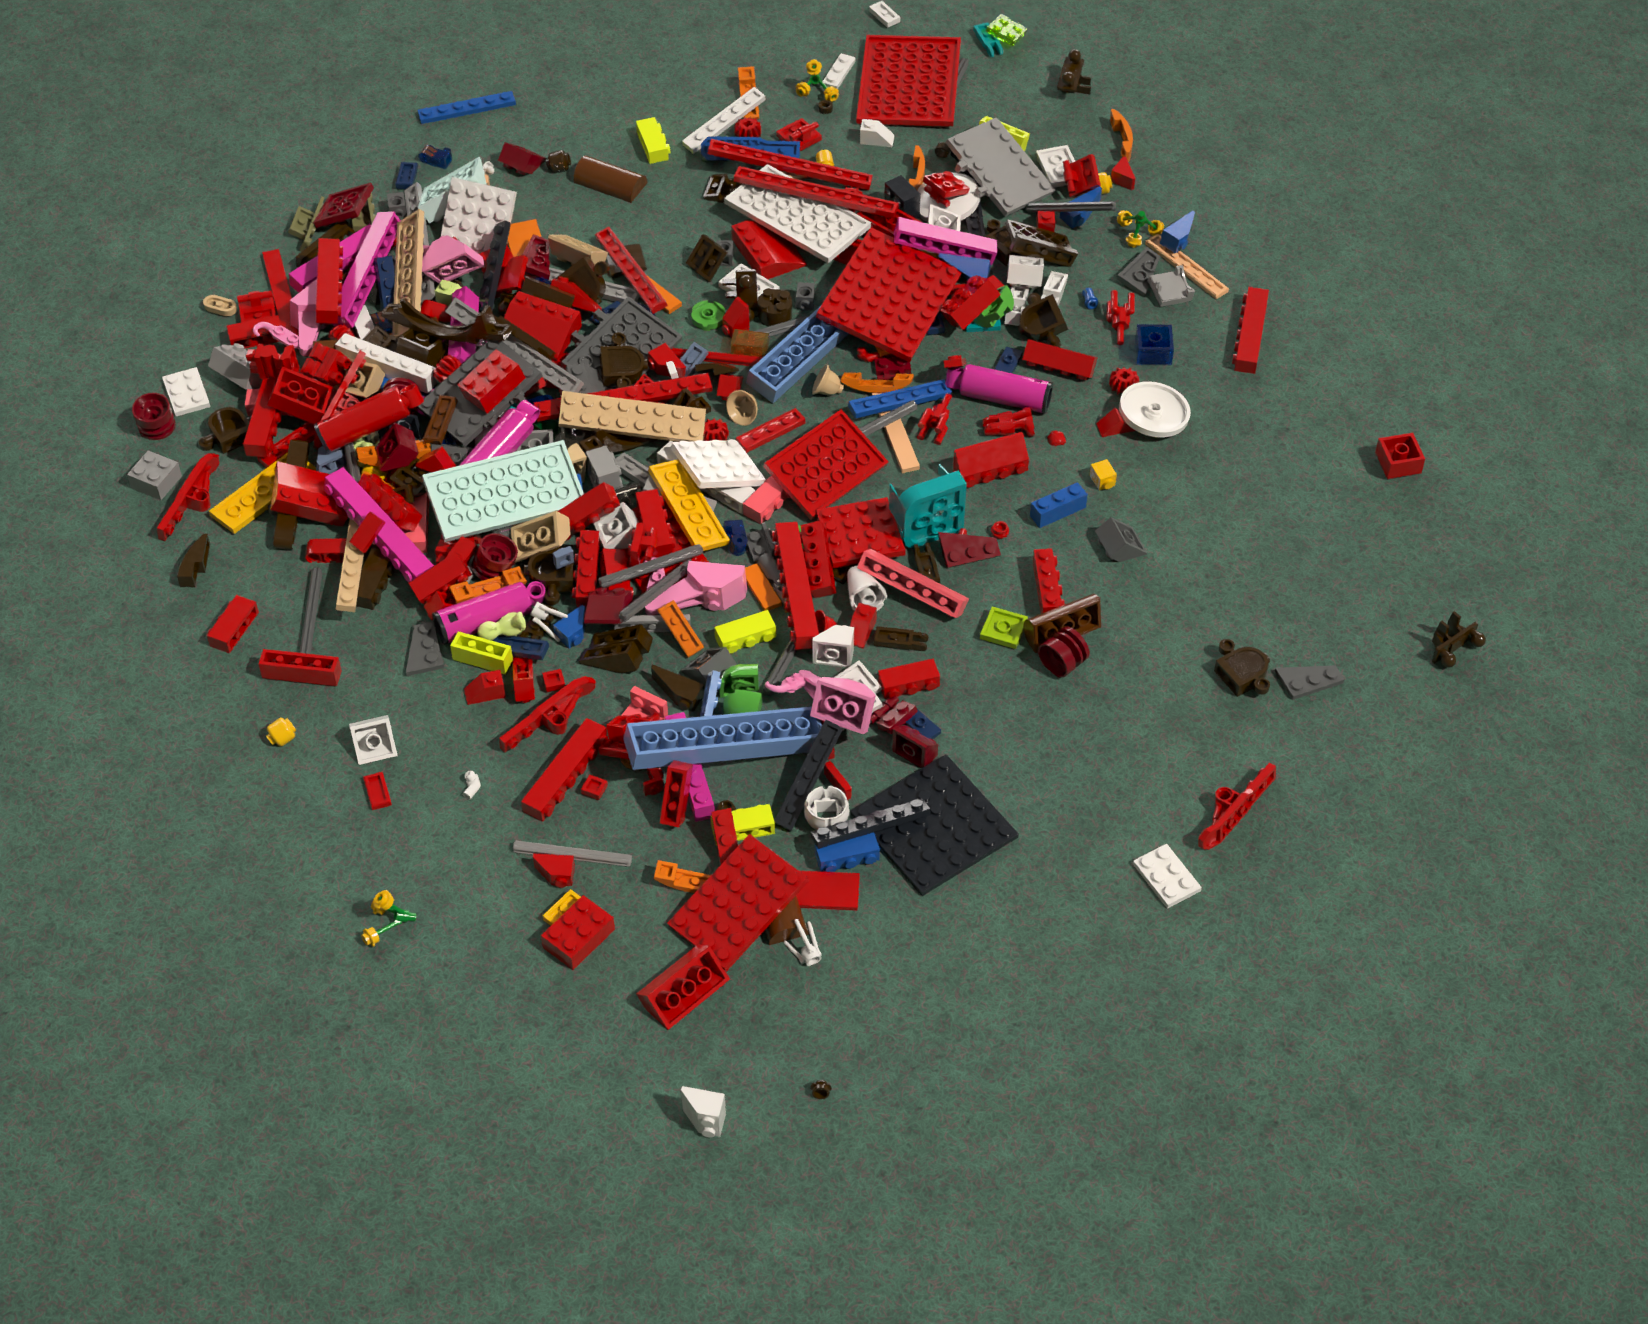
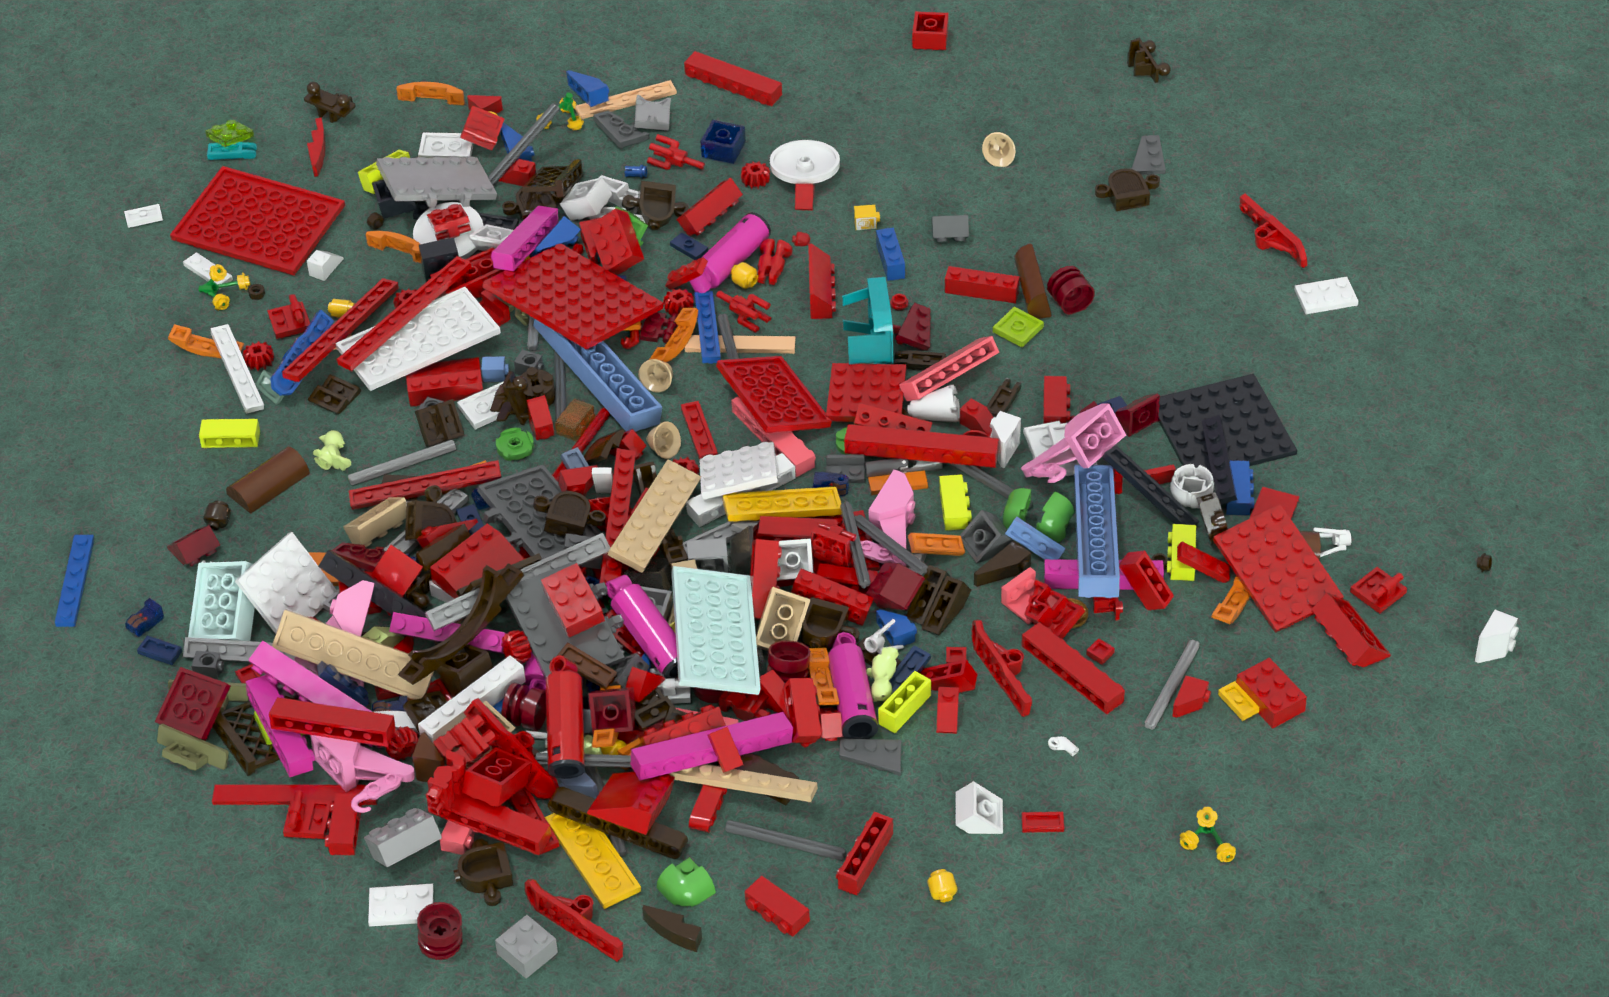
camera: 70 degrees left, 5 degrees down
tan plate [203,295,237,316] -> none
sand blue plate [553,546,574,569] -> none
none -> red slope [307,118,326,177]
none -> yellowish green animal [313,430,351,471]
none -> light grey axle [348,440,456,485]
none -> medium blue brick [481,356,509,382]
none -> bright green brick [656,857,716,907]
none -> red gear [663,288,694,316]
none -> yellow head [731,262,758,289]
none -> tan hat [982,132,1016,167]
none -> piece [1196,492,1228,547]
none -> red plate [1350,567,1407,614]

